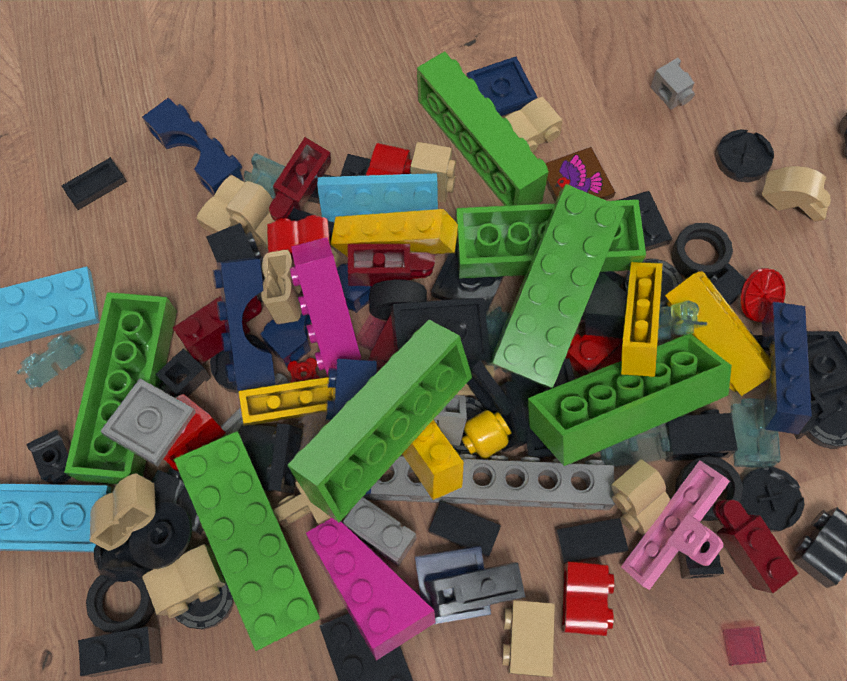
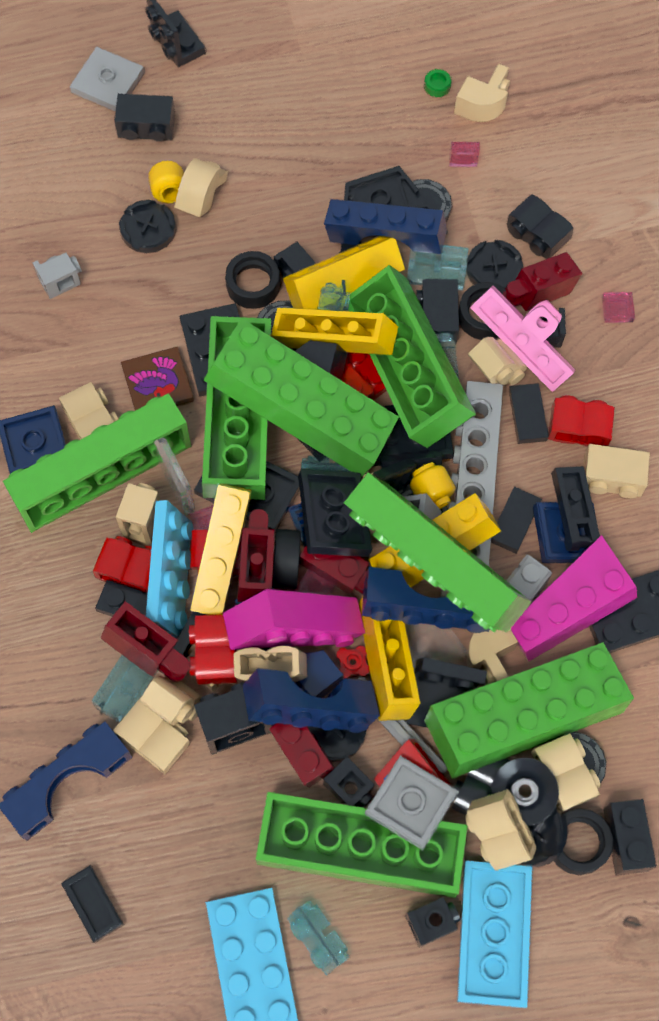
camera: 90 degrees left, 0 degrees up
red wheel [741,268,786,323] -> none
none -> yellow head [148,161,184,203]
none -> clear tile [154,437,195,515]

